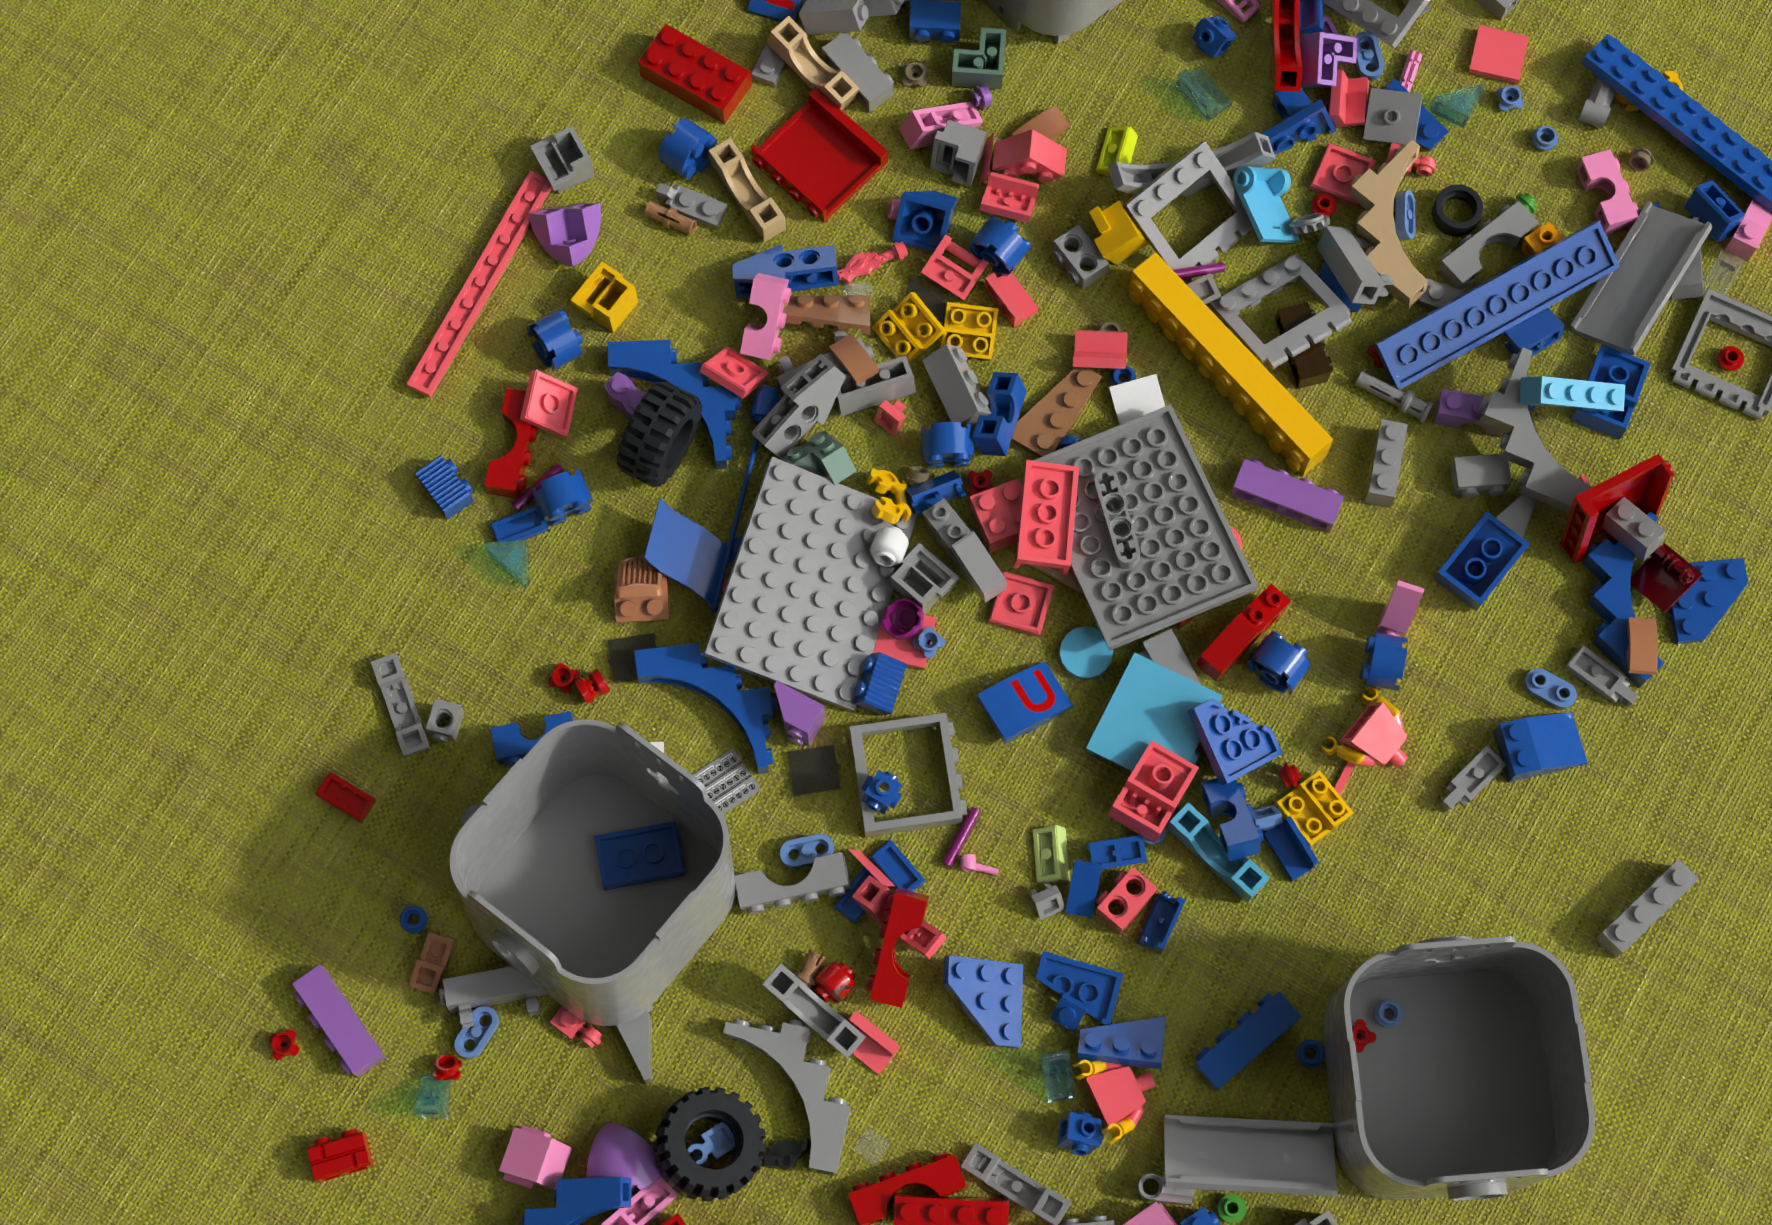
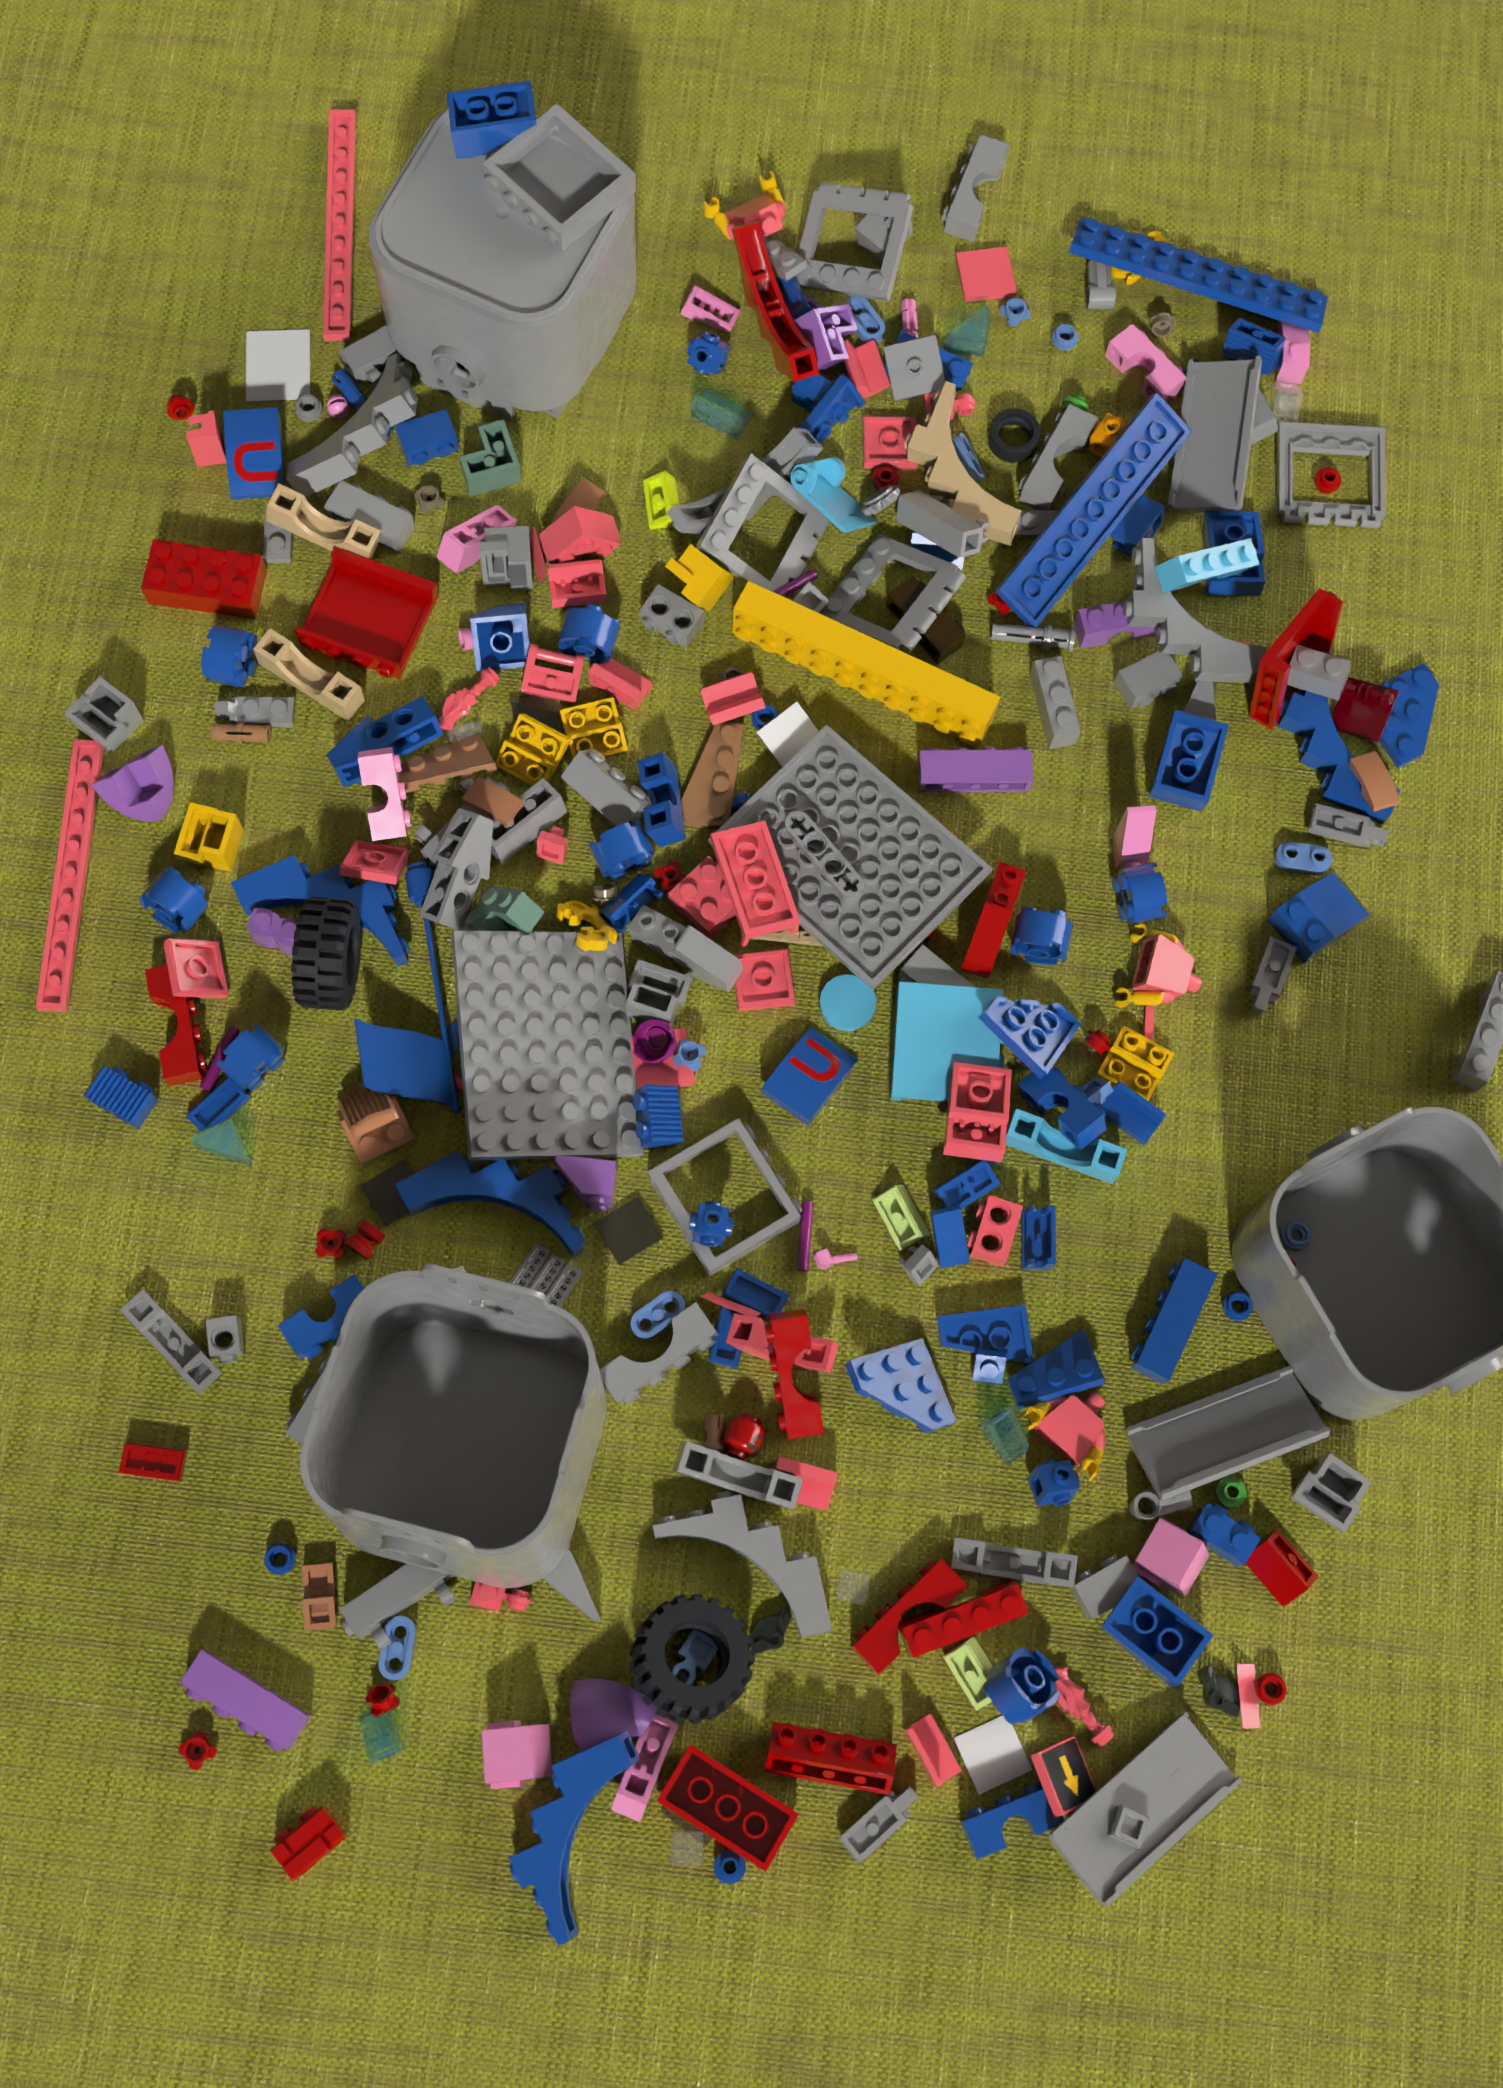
camera: 30 degrees left, 0 degrees up
blue tile [594,821,685,891] -> none
white head [870,526,909,567] -> none
medium lavender plate [971,85,992,110] -> none

